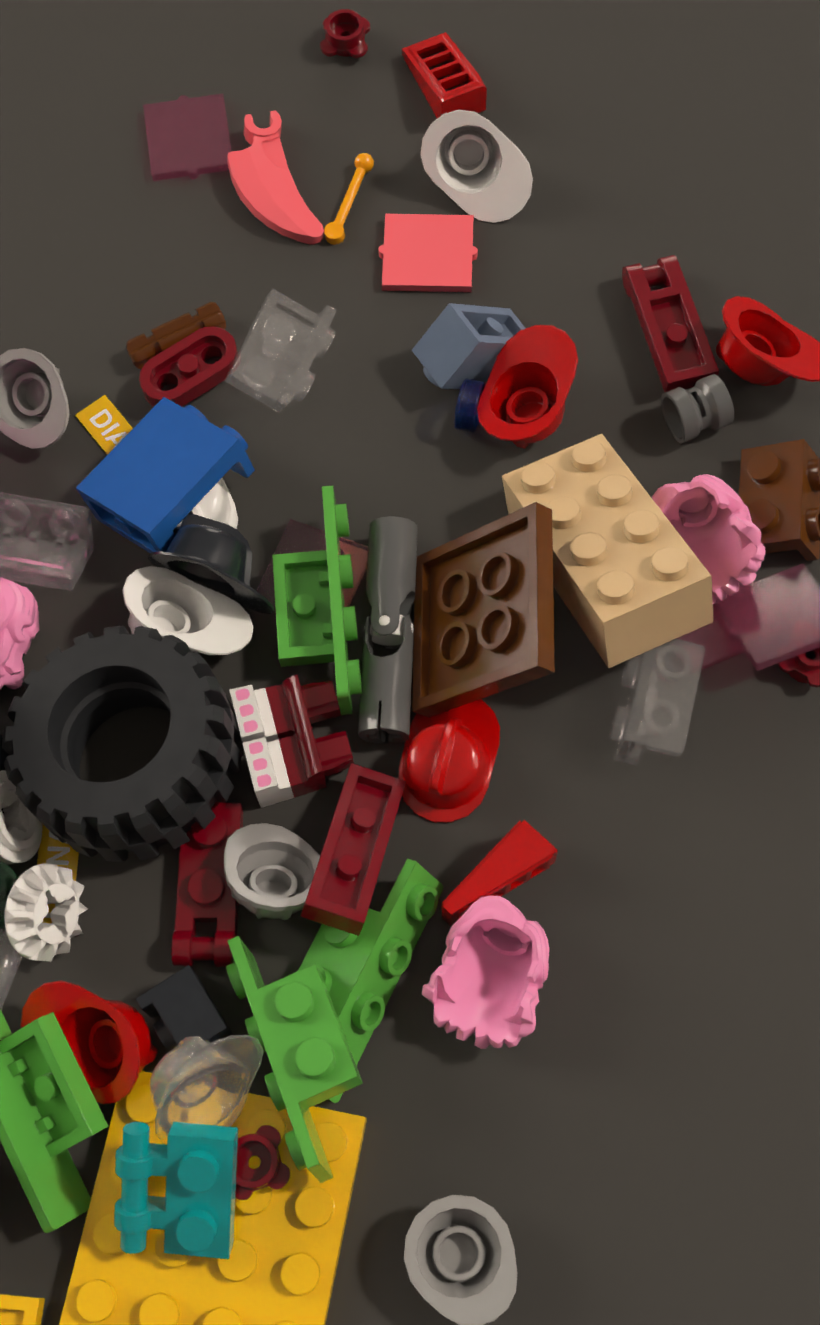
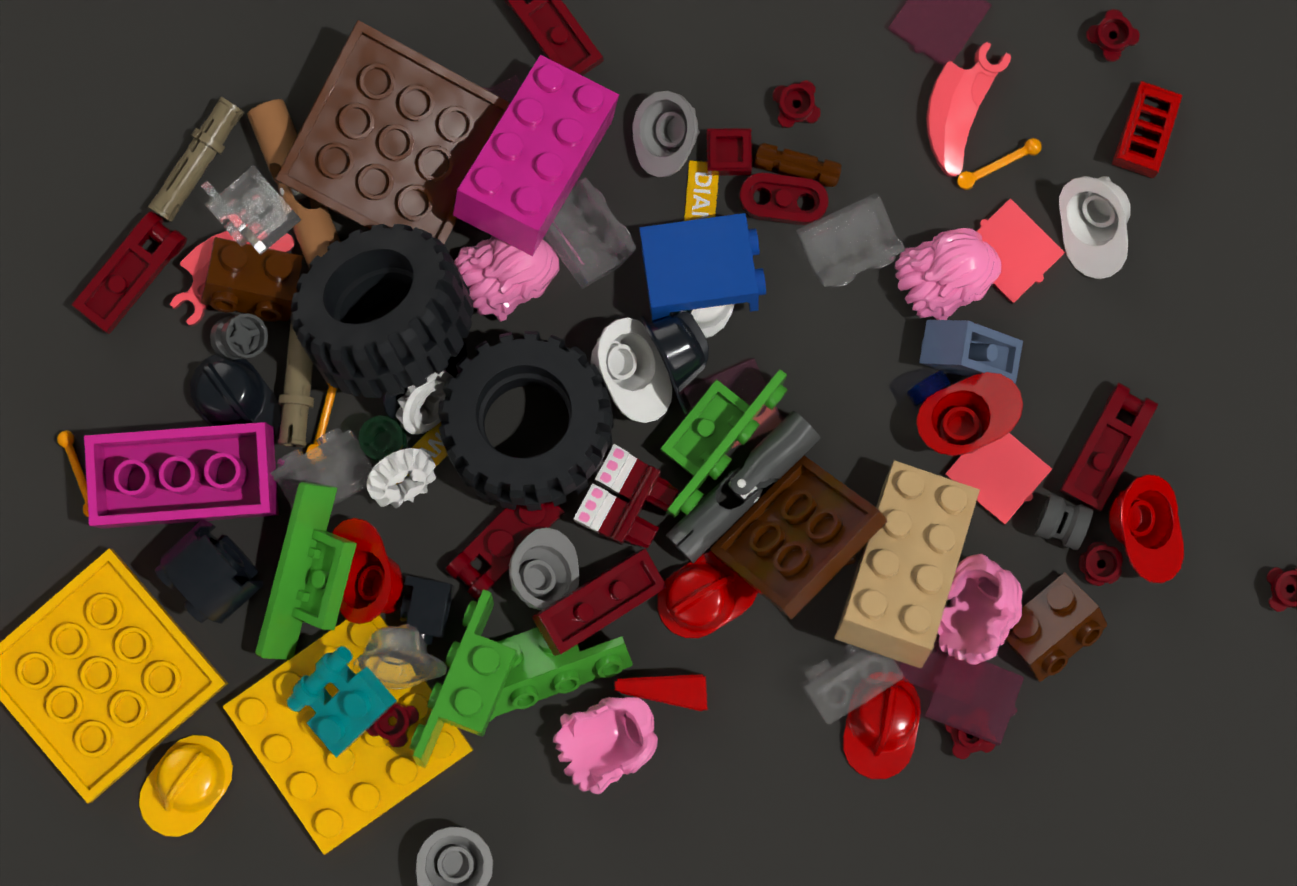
camera: 45 degrees right, 15 degrees up
none -> dark red tile [707,128,752,175]
none -> dark red plate [773,80,821,128]
none -> red piece [843,671,921,779]
none -> bright pink hair [895,228,1001,320]
none -> coral piece [945,433,1052,525]
none -> dark red plate [1079,542,1123,586]

